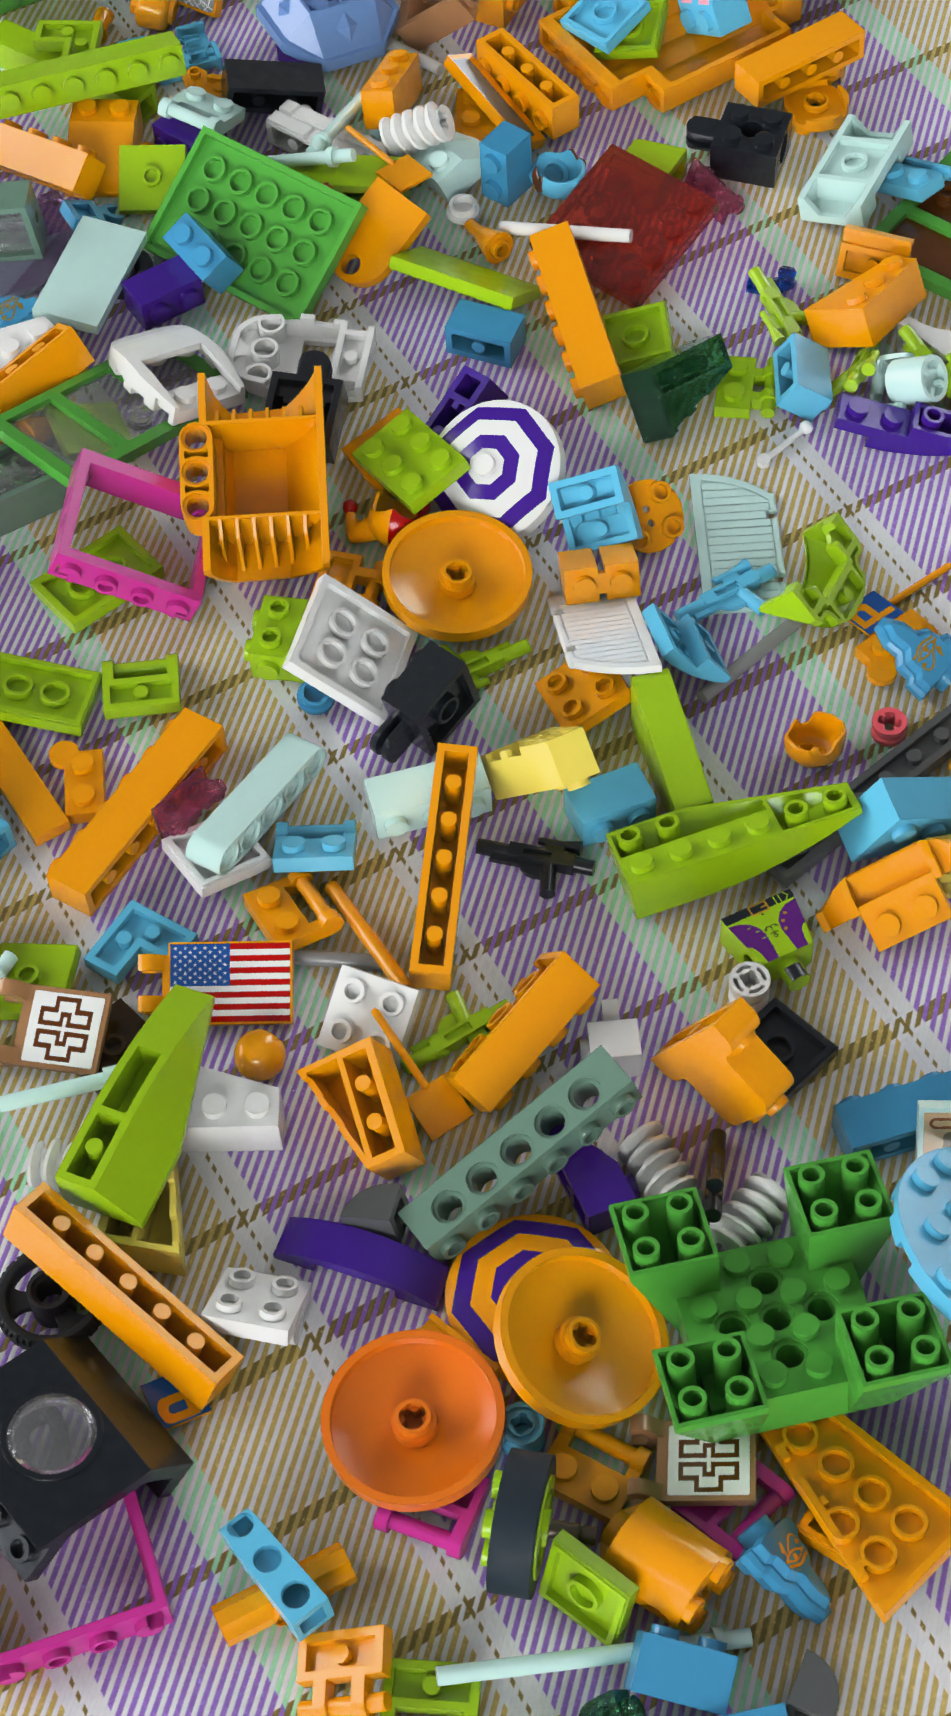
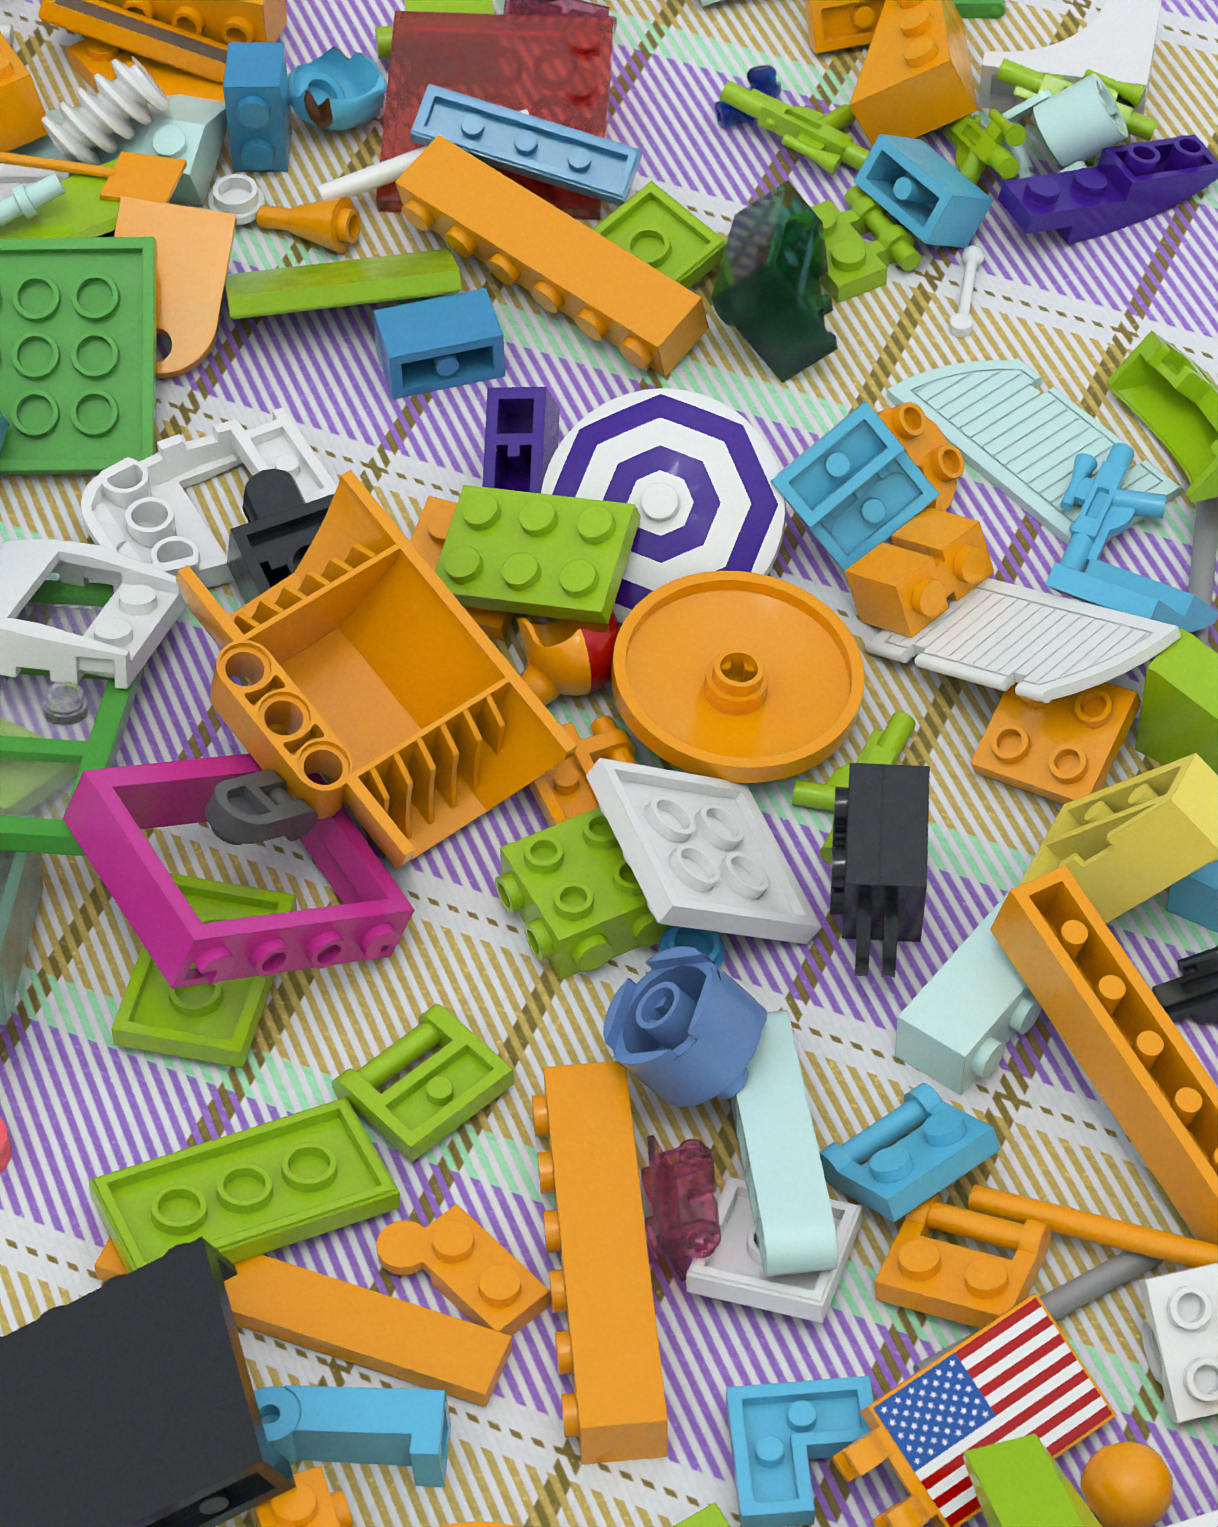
camera: 40 degrees left, 5 degrees down
none -> dark grey plate [204,769,318,845]
none -> tile [410,83,642,206]
none -> medium blue brick [603,946,767,1107]

